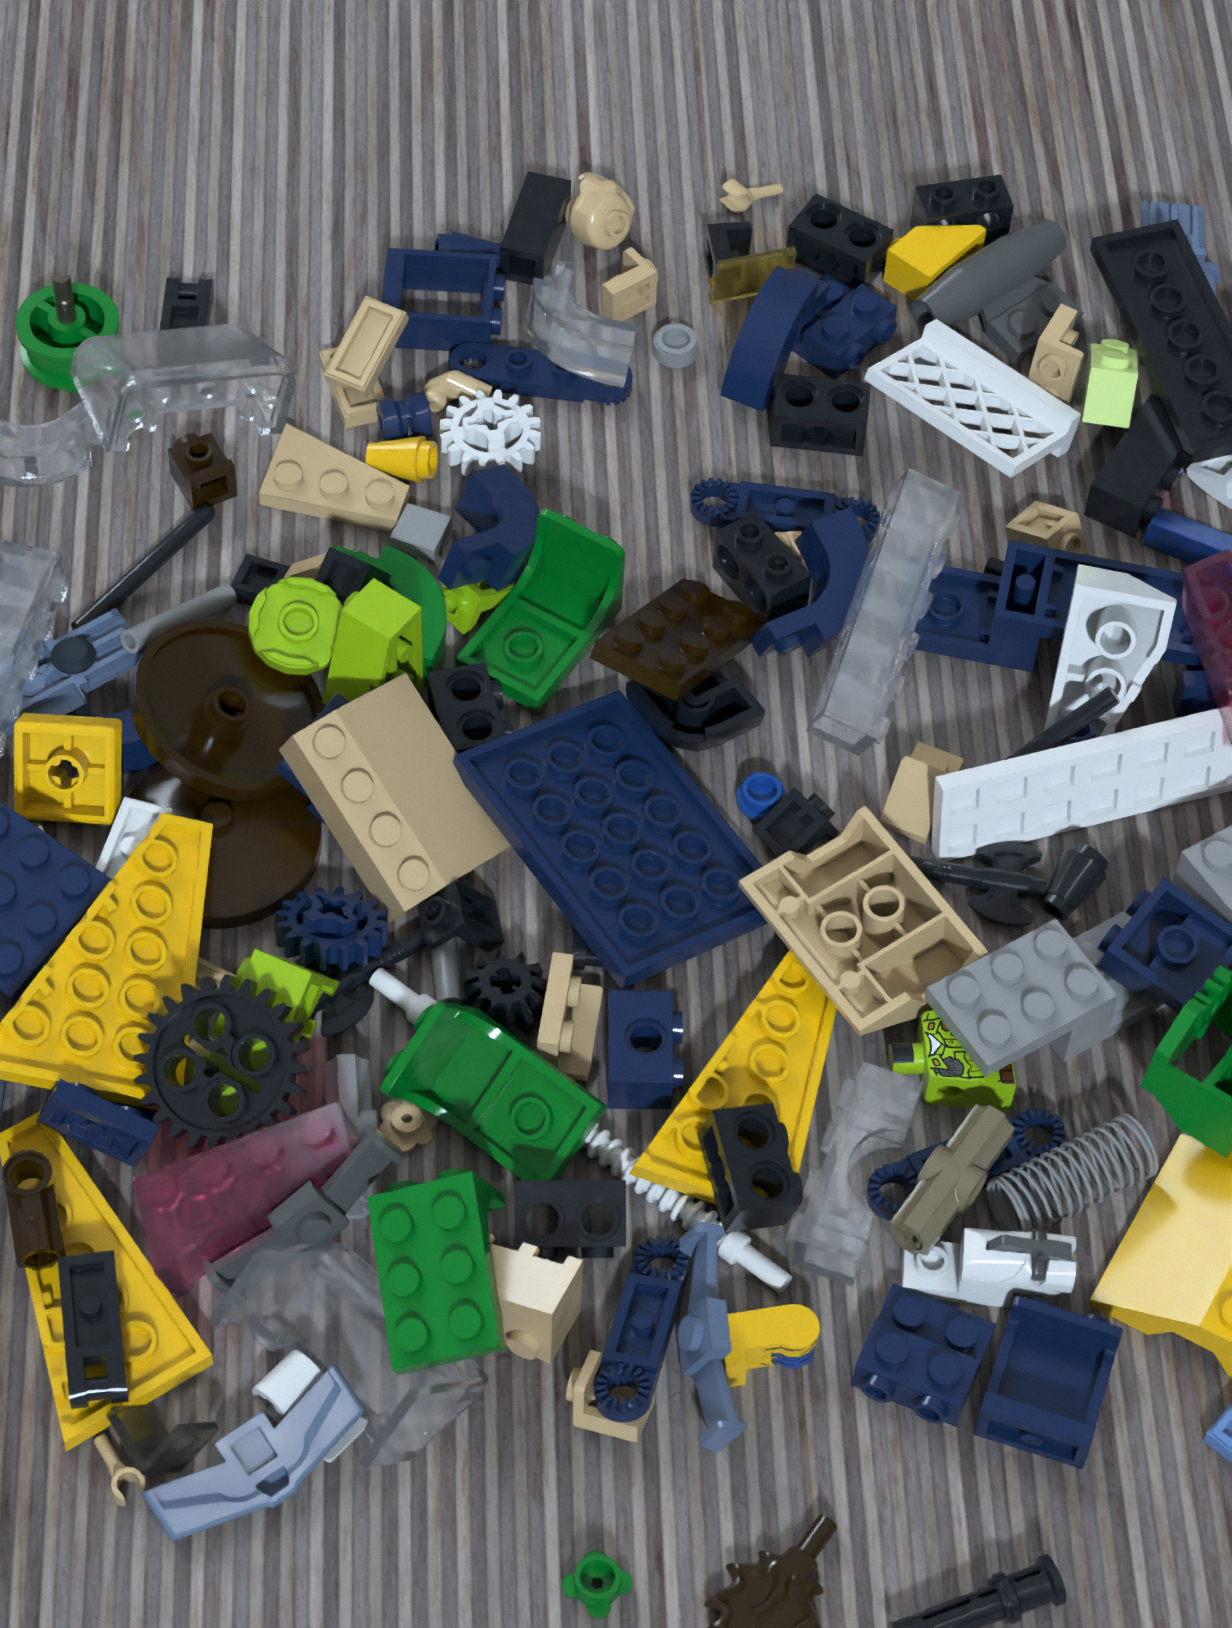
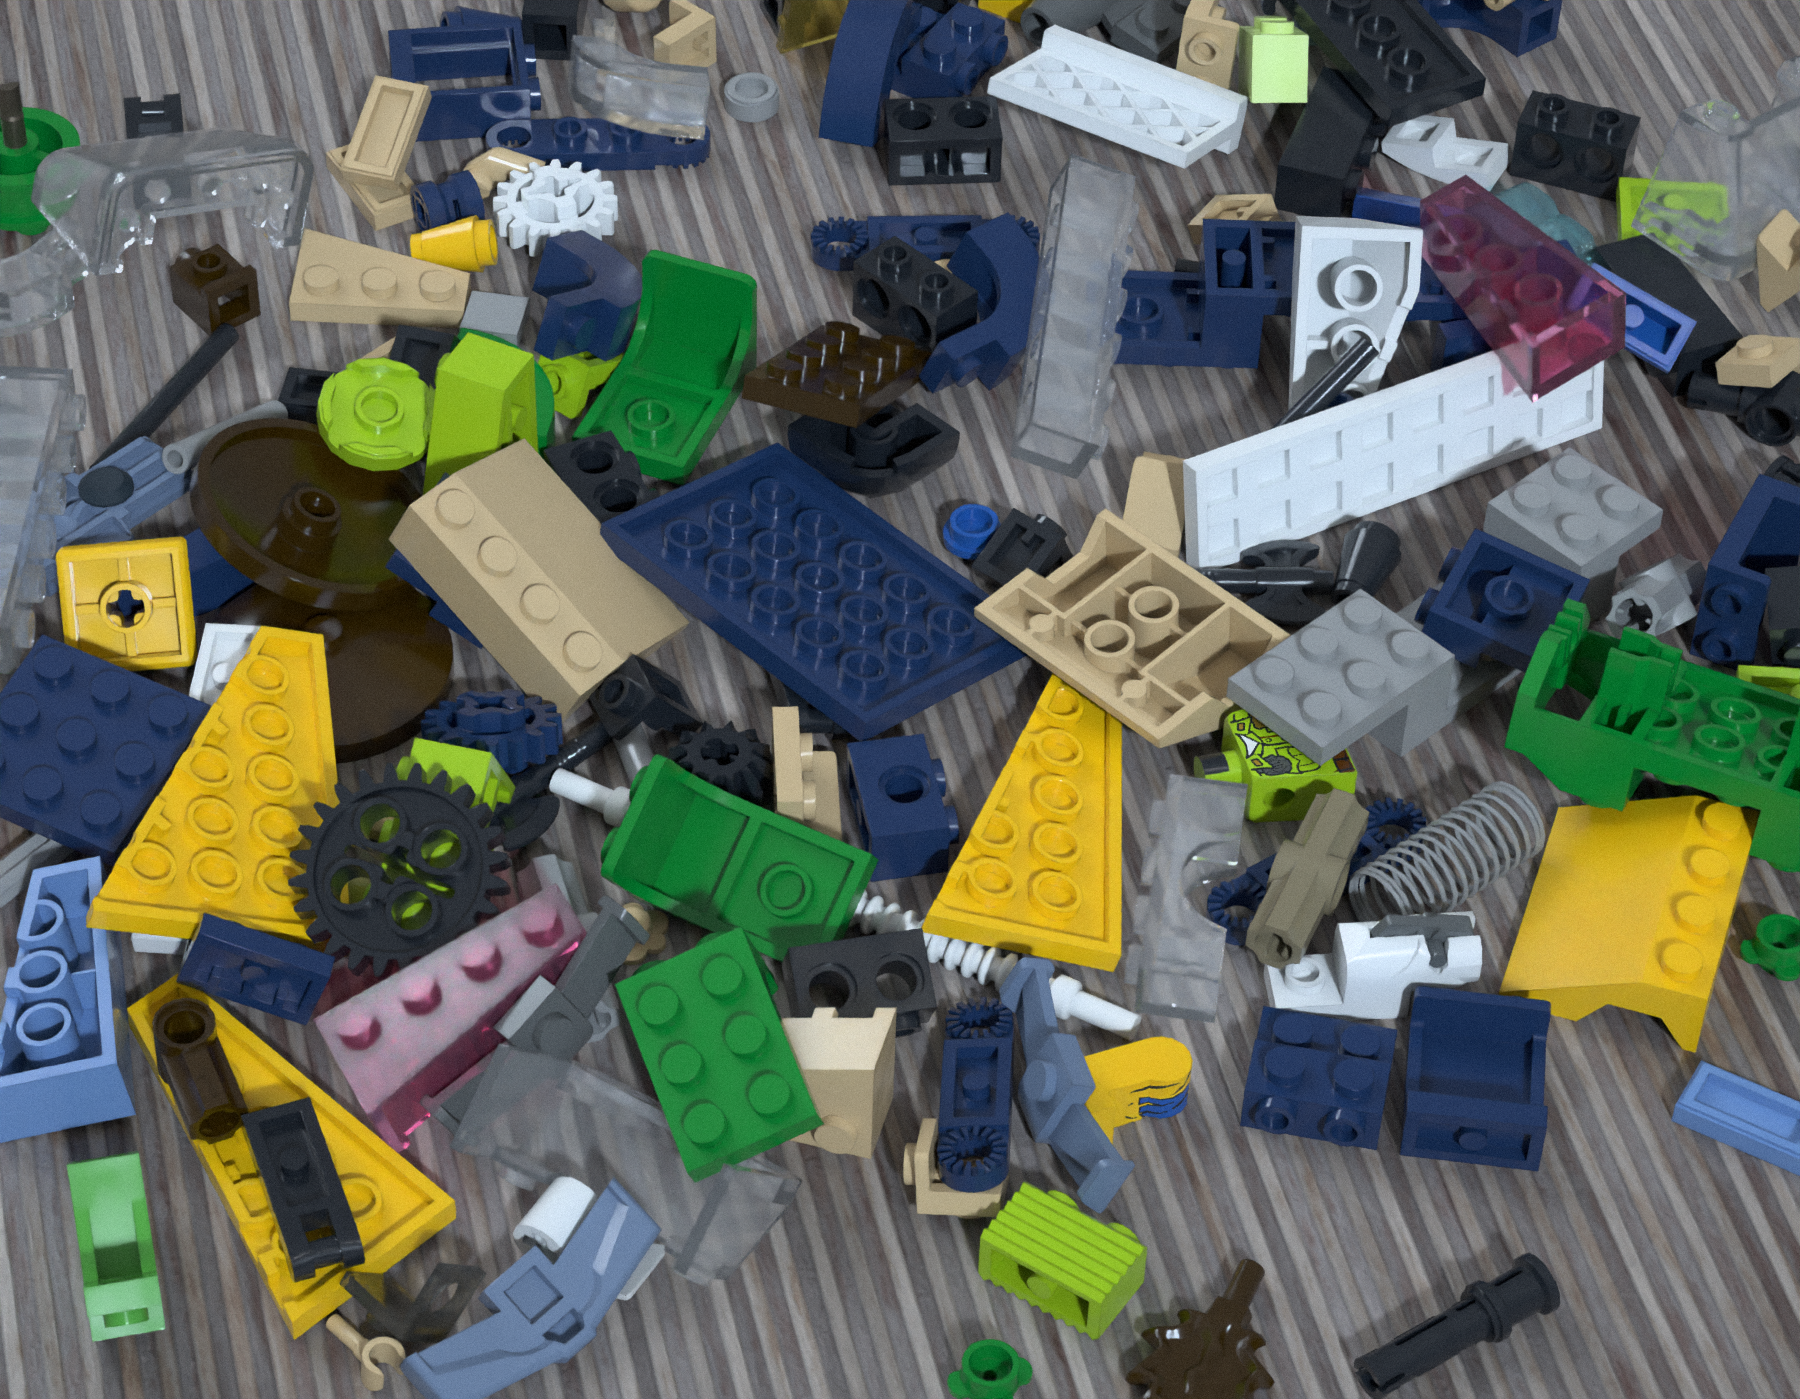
camera: 10 degrees left, 10 degrees down
black brick [697,1103,803,1233] -> none
none -> lime brick [978,1182,1147,1340]

